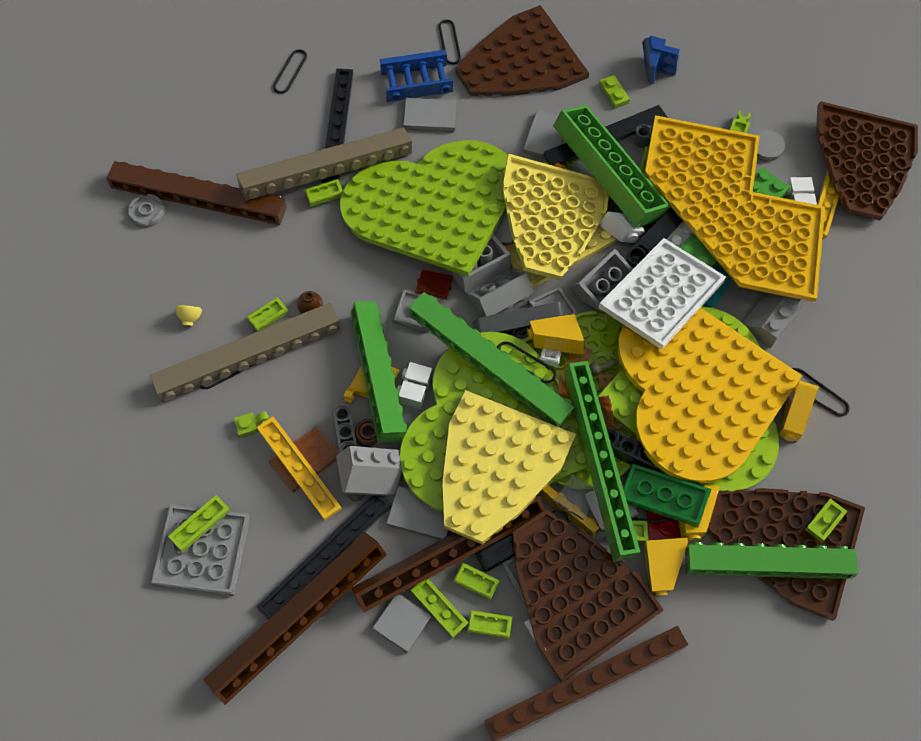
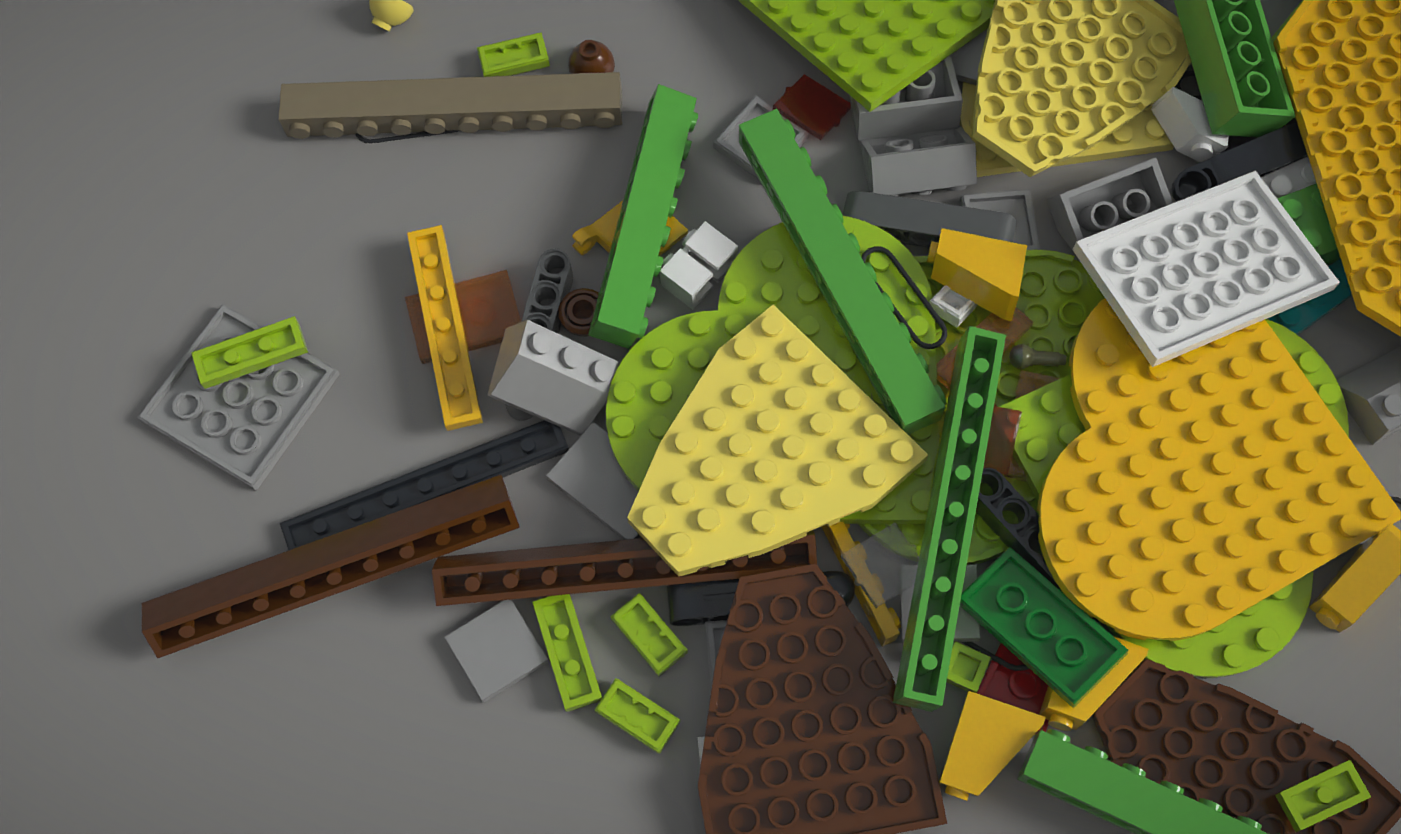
camera: 30 degrees right, 5 degrees up
lime plate [234,411,270,438] -> none

